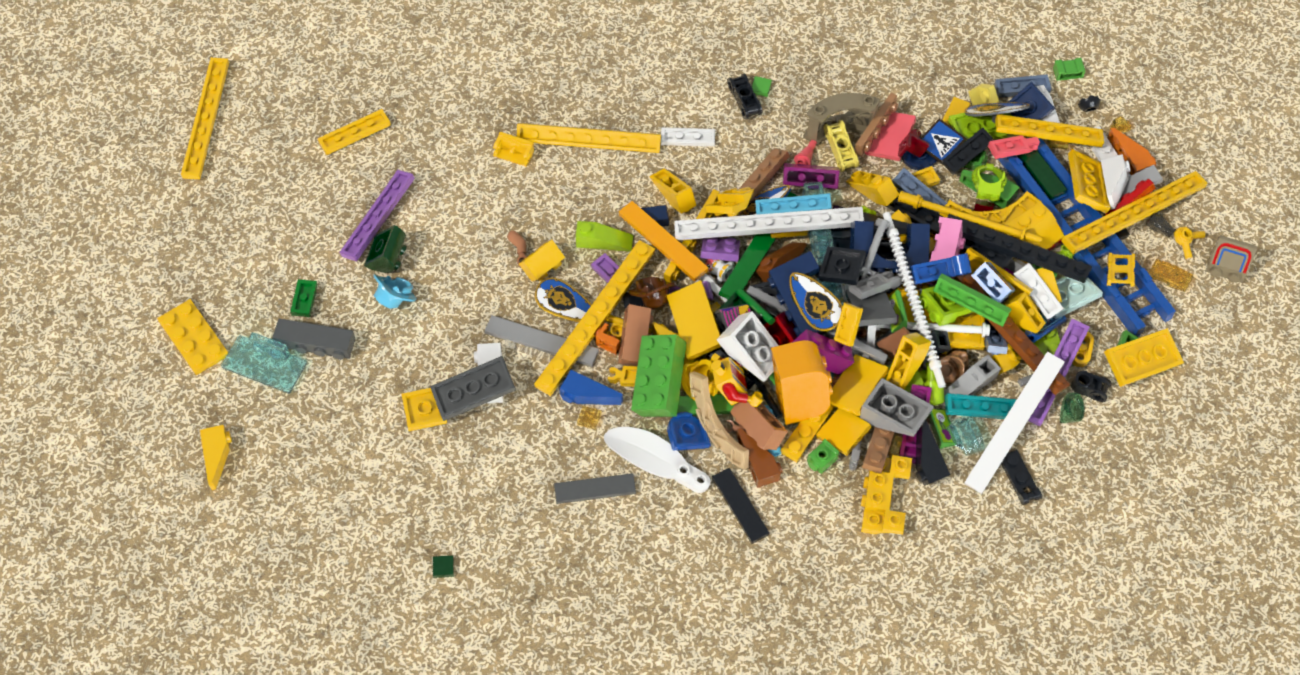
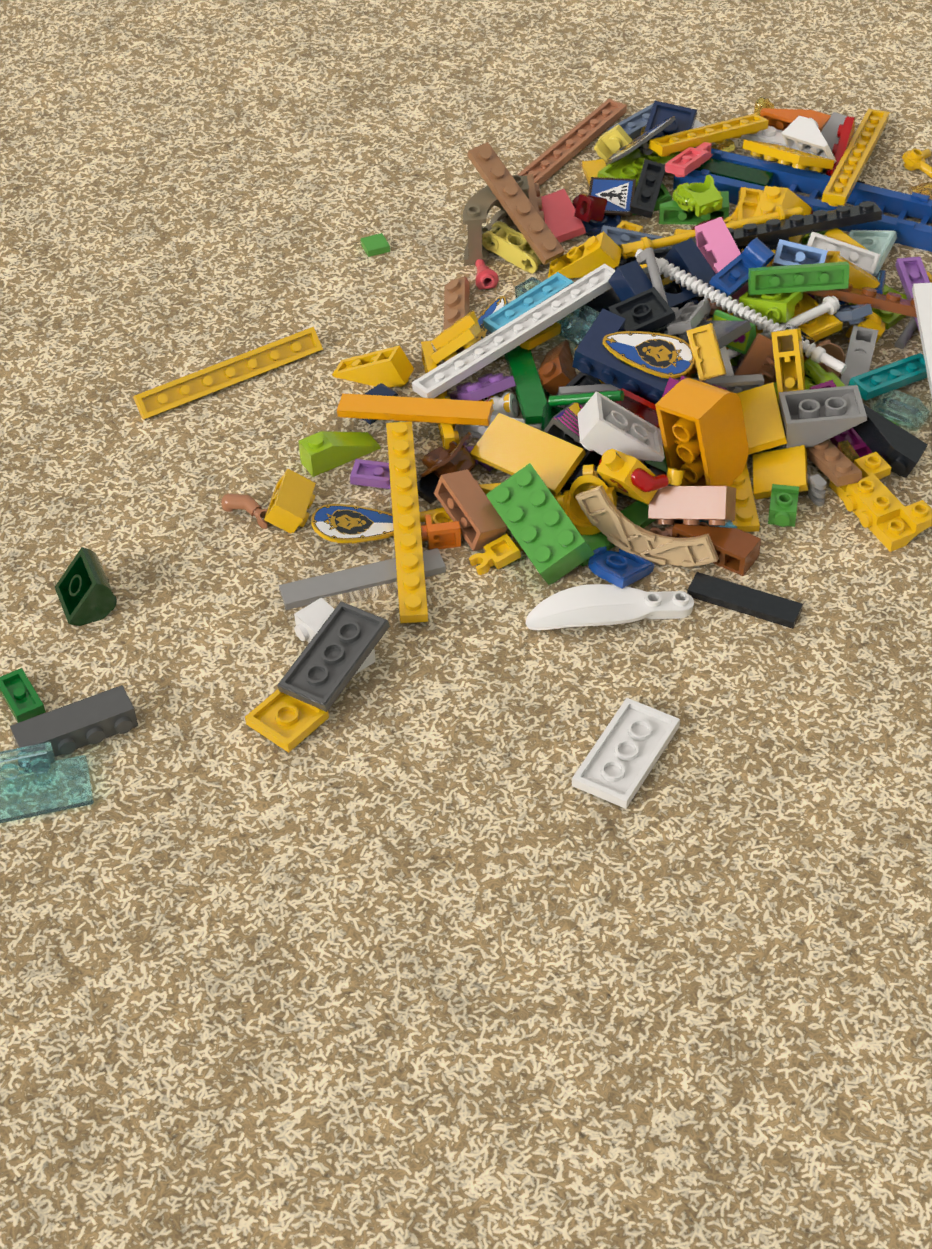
camera: 35 degrees left, 15 degrees down
yellow slope [200,425,232,490] -> none
medium lavender plate [339,170,415,262] -> none
medium azure hat [373,274,417,309] -> none
dark green tile [433,555,454,578] -> none
yellow hinge [493,132,534,167] -> none
dark grey tile [554,473,636,504] -> none
blue slope [560,370,623,405] -> none
clear yellow tile [577,406,602,430] -> none
white tile [661,128,715,147] -> none
black piece [727,73,763,119] -> none
magenta brick [782,163,840,189] -> none
bright green piece [1053,58,1085,81] -> none
black plate [1078,95,1101,112] -> none
yellow piece [1107,253,1135,287] -> none
clear smoke cone [1146,213,1176,238] -> none
none -> medium nougat plate [467,142,565,265]
none -> nougat plate [517,99,627,186]
none -> white plate [572,698,680,809]

